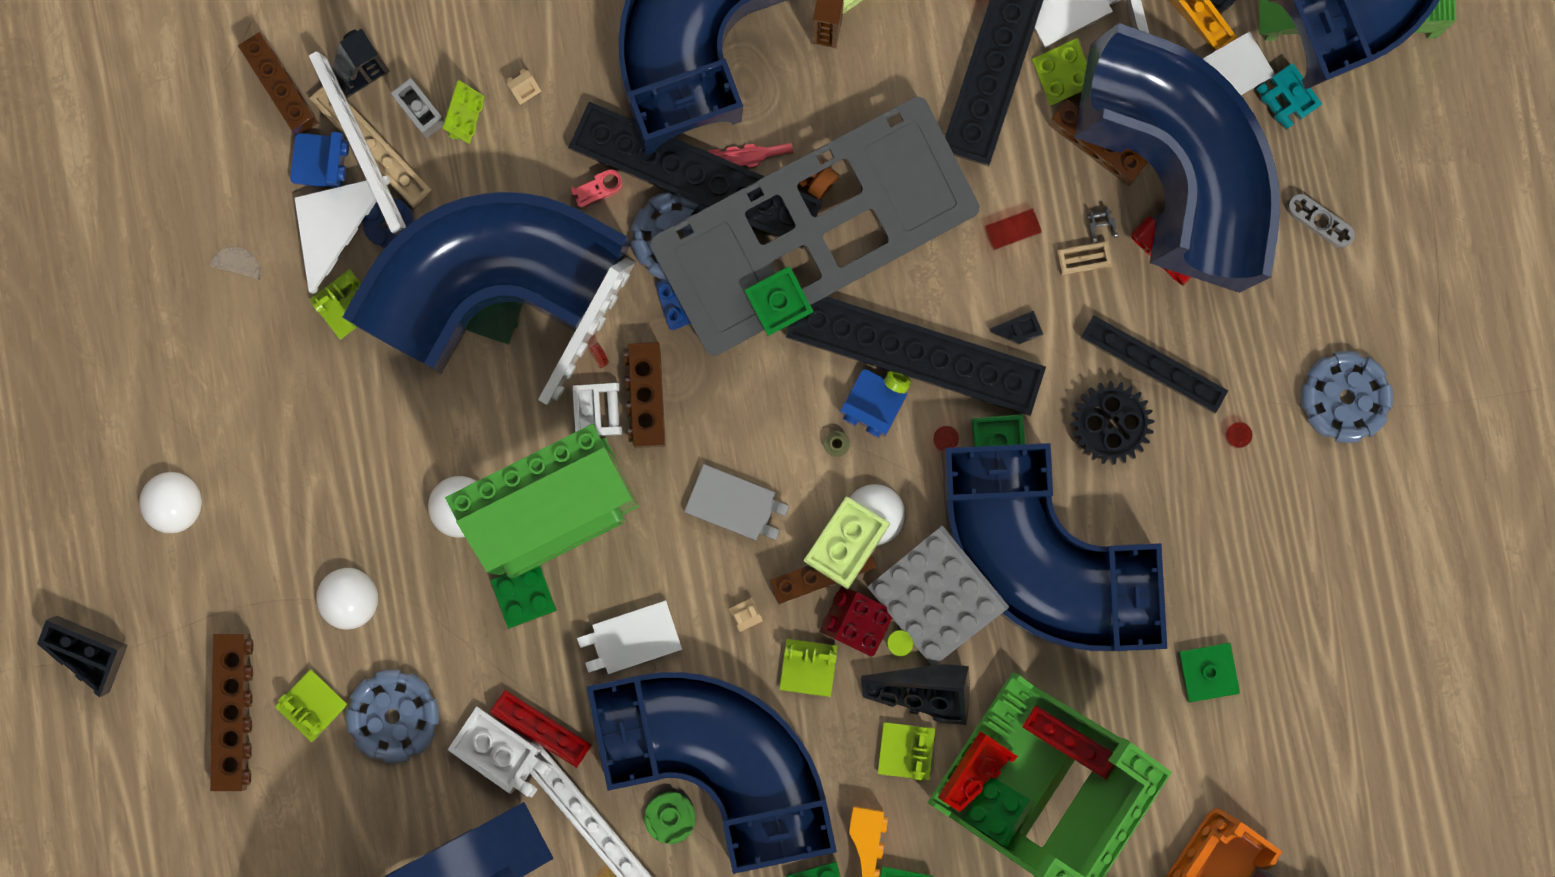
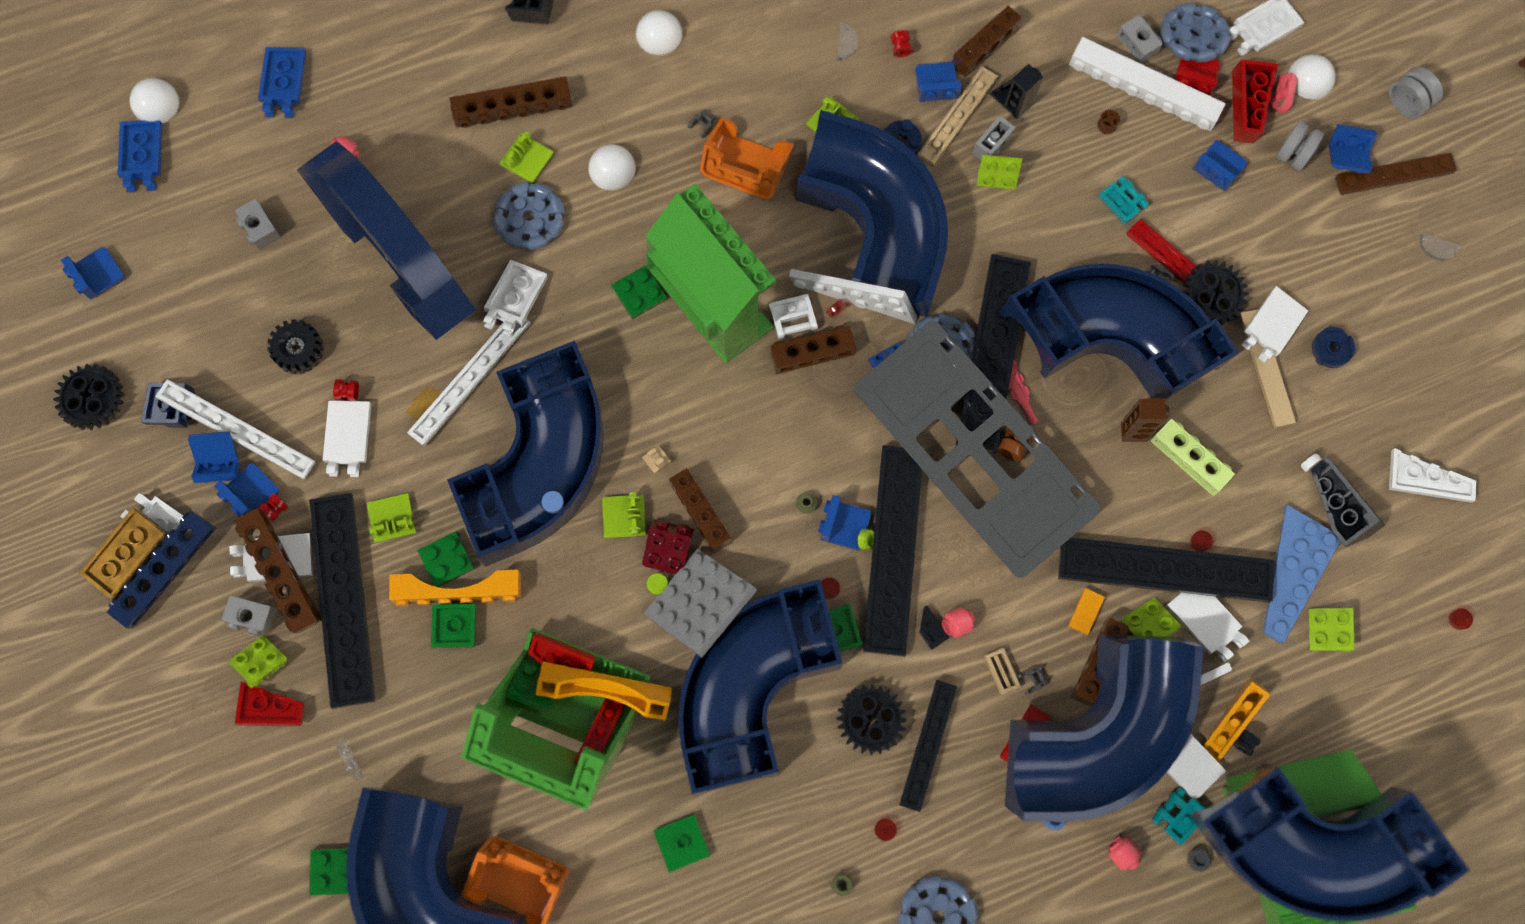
camera: 75 degrees right, 10 degrees down
white tile [295,176,390,294] -> none
white tile [309,51,406,235] -> none
clear green piece [466,302,523,345] -> none
red tile [490,690,592,768] -> none
tan tile [506,68,541,105] -> none
coral piece [571,170,623,209] -> none
white tile [577,601,682,674] -> none
bright green tile [644,791,696,844] -> none
light grey tile [684,464,789,541] -> none
green plate [743,266,814,336] -> none
yellowish green tile [804,496,890,589] -> none
white piece [849,484,906,546] -> none
black wedge [861,664,970,725] -> none
lime hinge [878,722,935,780] -> none
clear red tile [985,208,1042,251] -> none
light grey beam [1287,194,1355,248] -> none
none -> light orange arch [536,662,672,721]
none -> medium blue tile [542,491,564,514]
none -> dark grey piece [687,109,716,138]
none -> orange windscreen [700,117,794,200]
none -> olive plate [831,873,854,896]
none -> red wheel [890,30,913,57]
none -> coral head [942,607,975,638]
none -> light orange tile [1067,588,1105,636]
none -> coral head [1108,836,1142,870]
none -> dark grey tile [1187,848,1211,871]

